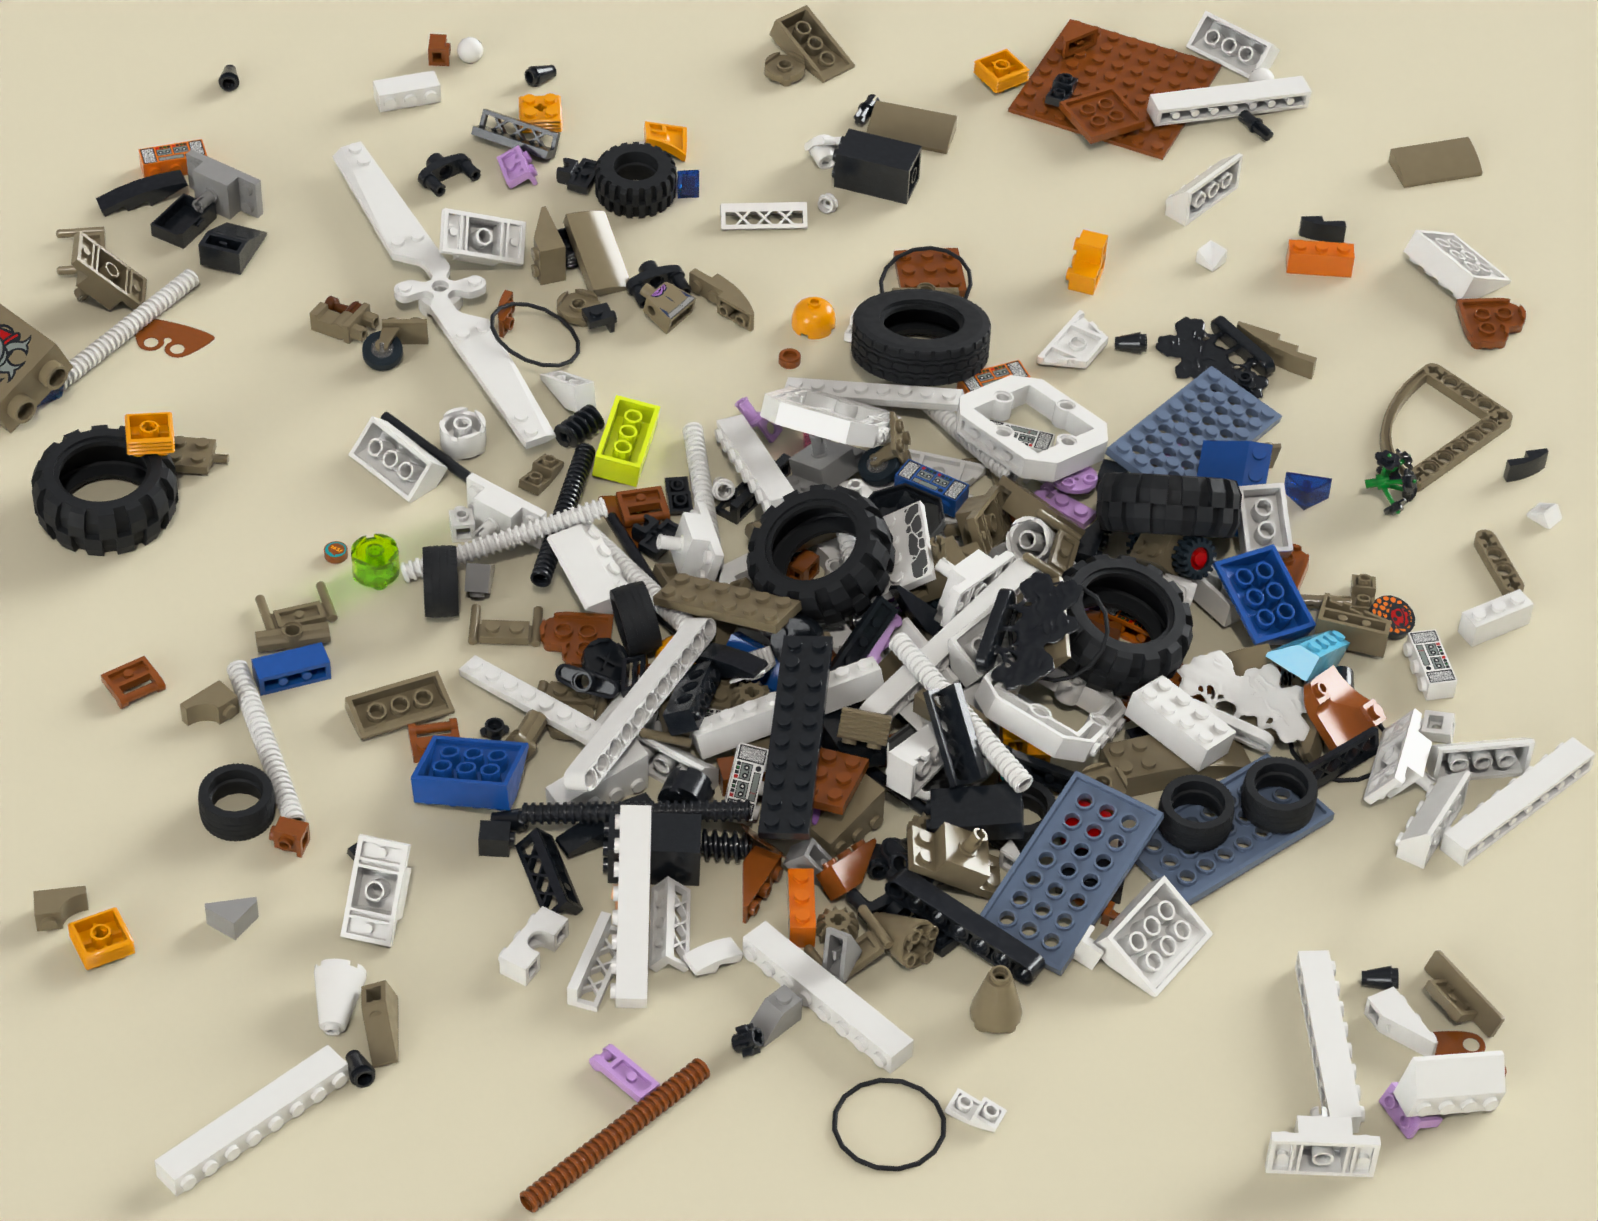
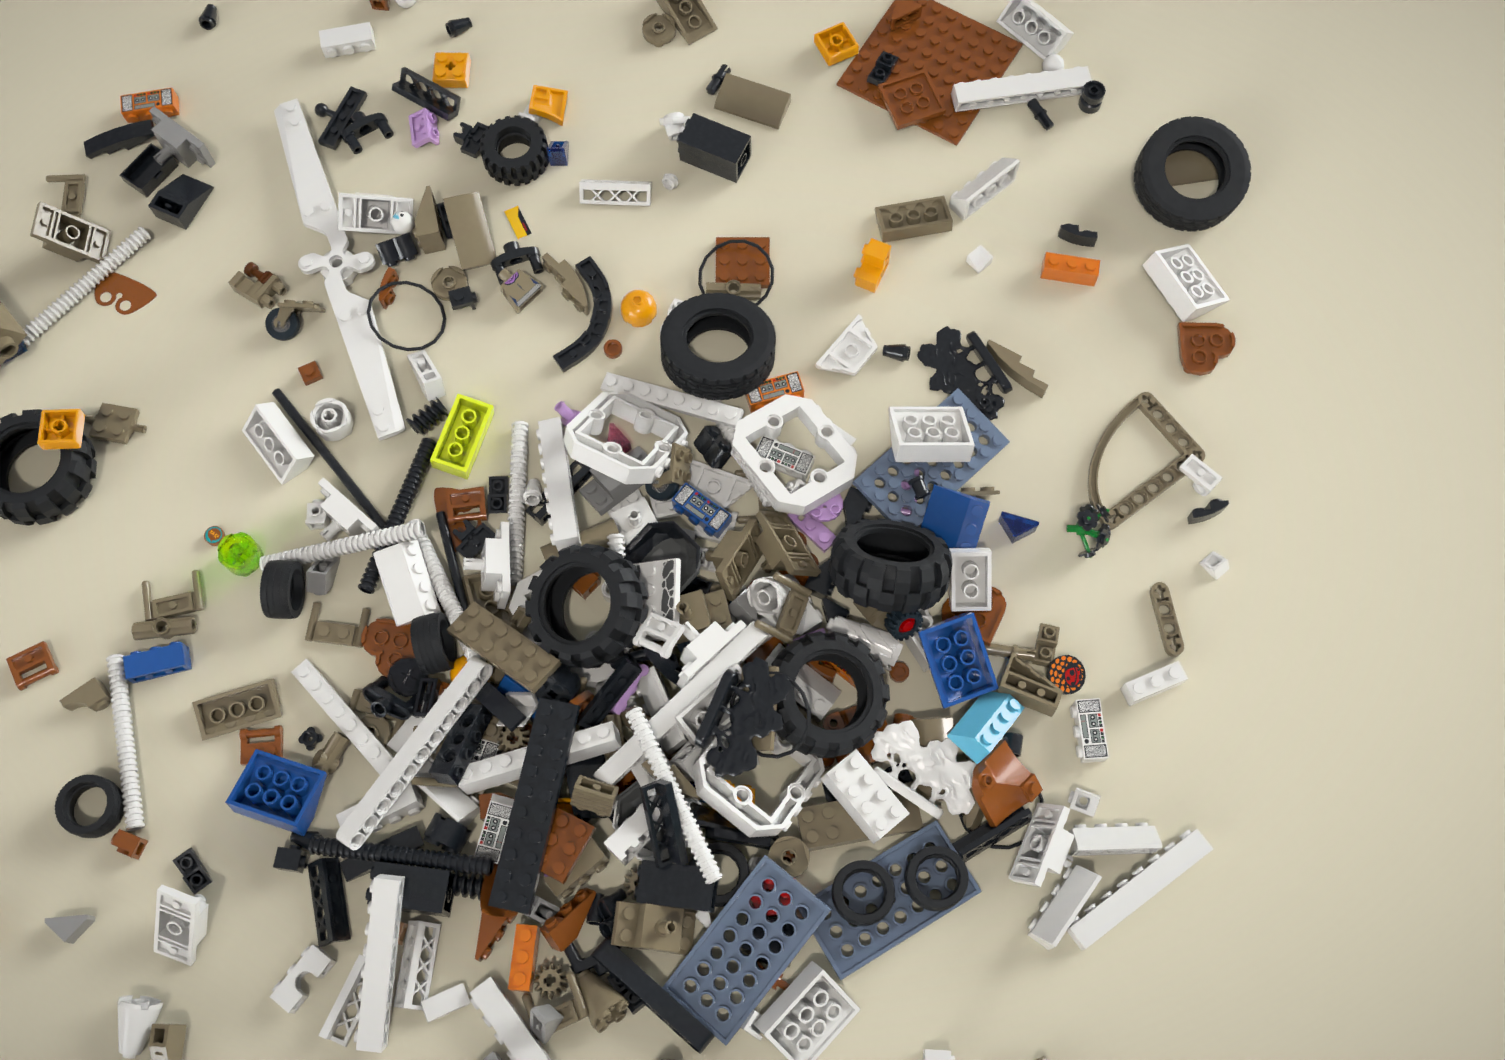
camera: 10 degrees right, 25 degrees up
dark tan slope [518,454,564,496] -> none
none -> dark orange plate [298,361,323,386]
none -> black plate [314,86,368,150]
none -> black brick [375,233,418,267]
none -> white piece [391,211,414,235]
none -> yellow sticker [504,206,532,239]
none -> black plate [553,256,612,373]
none -> white plate [633,612,685,659]
none -> black brick [693,426,732,469]
none -> dark tan slope [875,196,953,243]
none -> white slope [888,407,975,462]
none -> dark orange tile [889,662,909,683]
none -> black bush [908,475,931,500]
none -> black wheel [1078,80,1106,114]
none -> black tyre [1134,116,1251,232]
none -> white plate [1179,454,1222,496]

